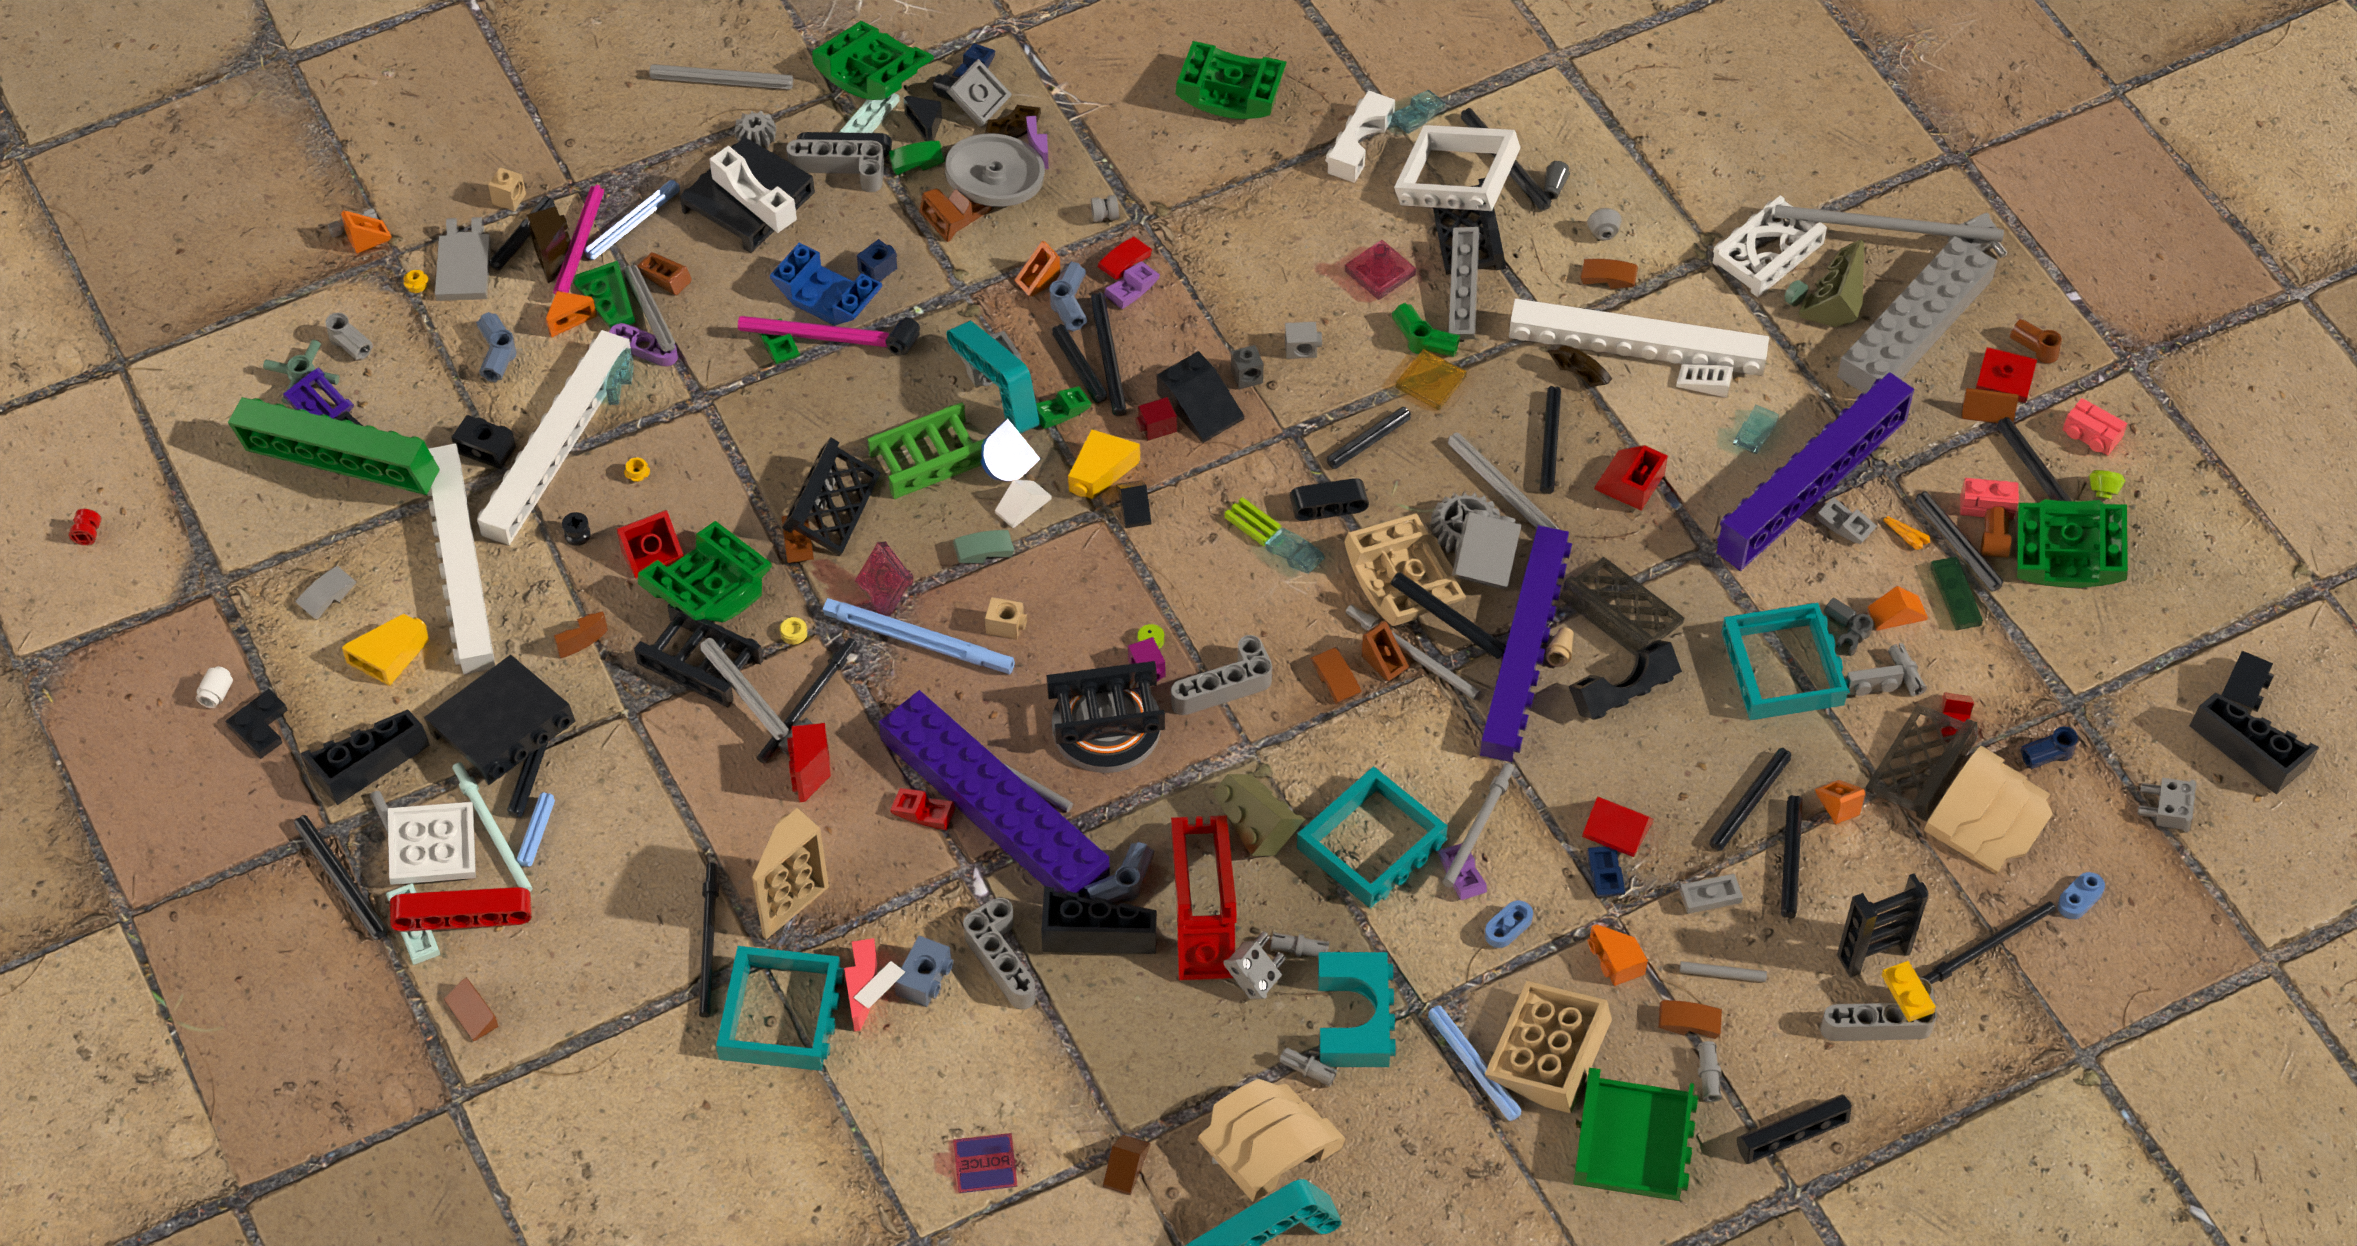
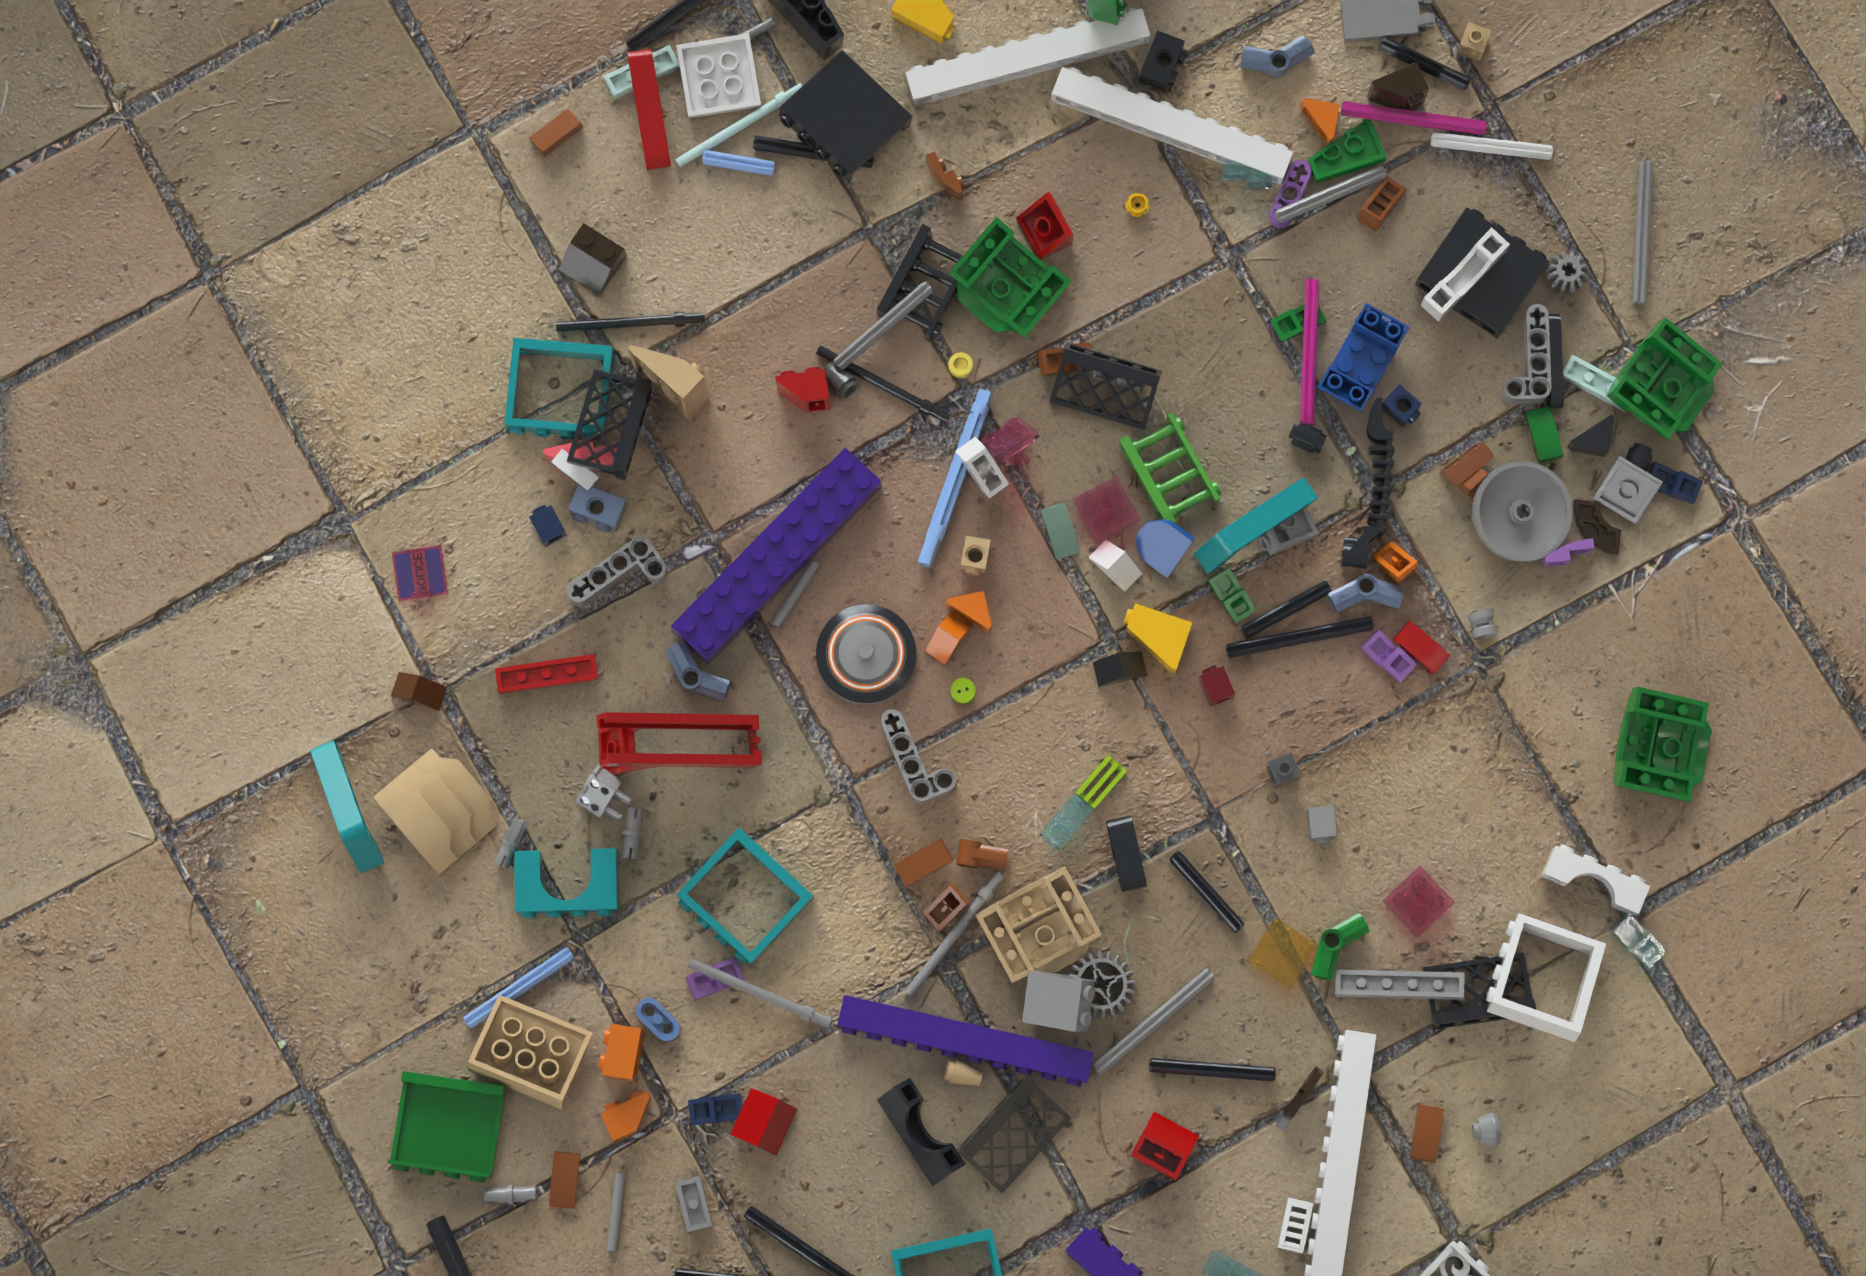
camera: 90 degrees right, 25 degrees up
black wheel [562,512,591,546] -> none
axle [584,180,680,260] -> none
red slope [890,788,956,830] -> none
black wedge [1041,886,1157,954] -> none
black fence [1046,661,1165,744] -> none
magenta brick [1128,637,1166,681] -> none
black slope [1157,351,1245,443] -> none
olive wedge [1213,774,1305,856] -> none
black axle [1391,572,1506,659] -> none
black axle [1461,108,1552,211] -> none
dark grey cone [1544,161,1570,199] -> none
none -> red plate [495,654,599,694]
none -> dark blue brick [529,505,567,547]
none -> dark brown slope [558,223,627,297]
none -> black fence [567,369,653,481]
none -> orange brick [598,1024,645,1083]
none -> orange slope [925,610,973,666]
none -> orange slope [946,591,992,633]
none -> white brick [955,437,1009,498]
none -> dark orange piece [956,839,1008,871]
none -> clear pink plate [1073,476,1141,544]
none -> black piece [1341,398,1395,569]
none -> white axle [1430,132,1553,160]

